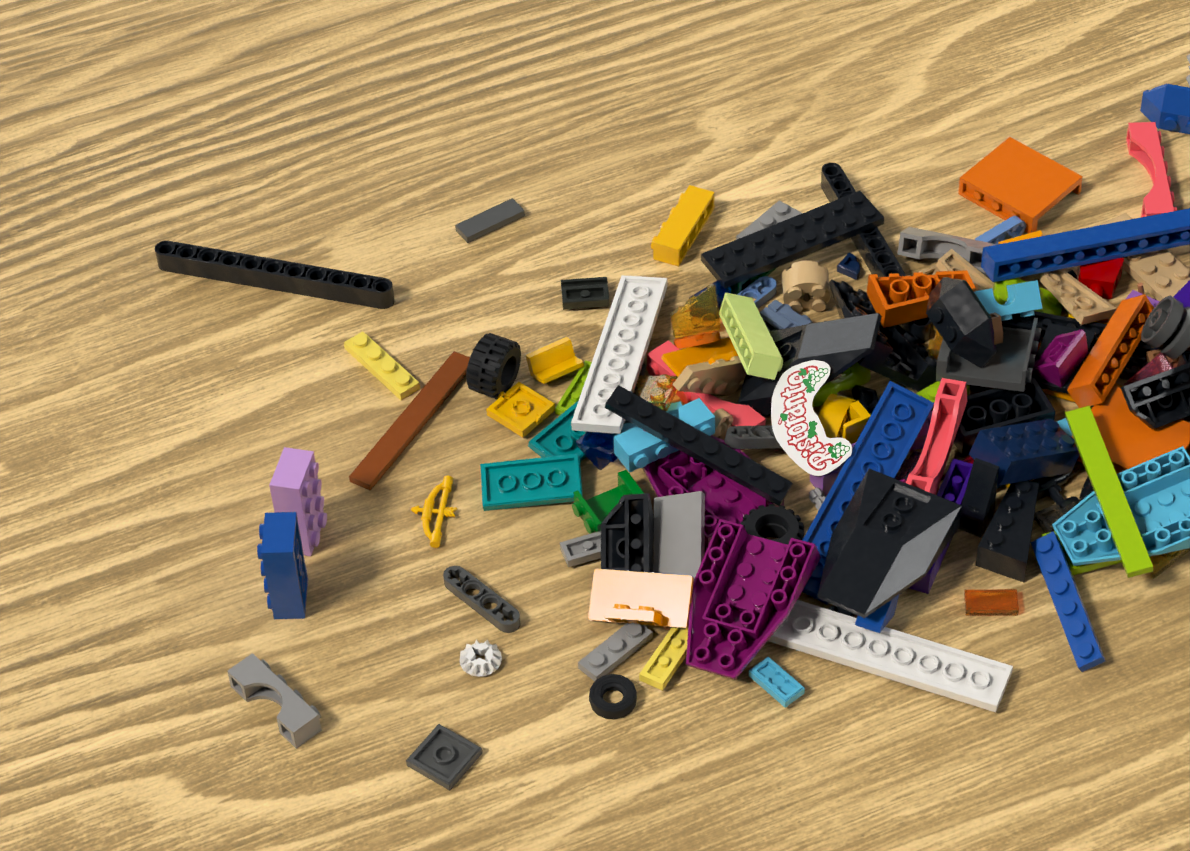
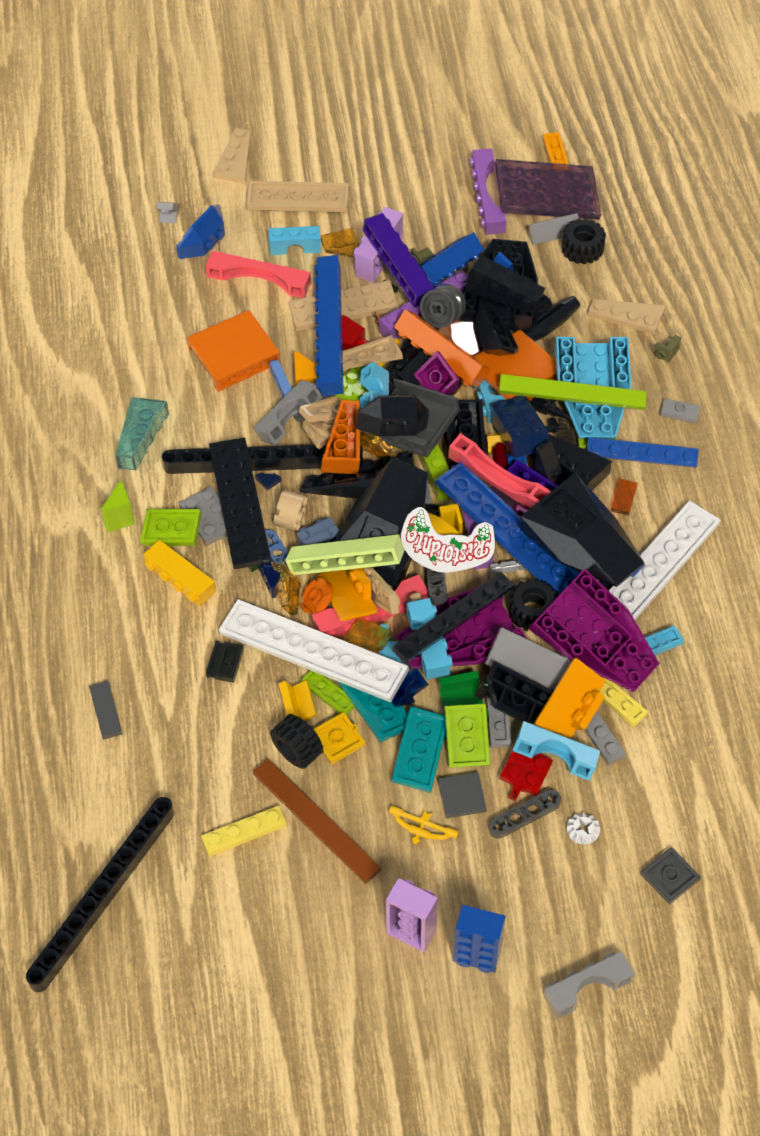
camera: 75 degrees left, 10 degrees up
black tyre [589,674,637,720] -> none
none -> lime slope [101,481,135,532]
none -> clear light blue wedge [115,397,169,470]
none -> lime plate [140,509,202,546]
none -> dark grey tile [438,772,487,819]
none -> lime plate [444,704,490,768]
none -> red plate [499,751,553,801]
none -> medium azure arch [513,721,600,781]
none -> light grey plate [660,398,700,424]

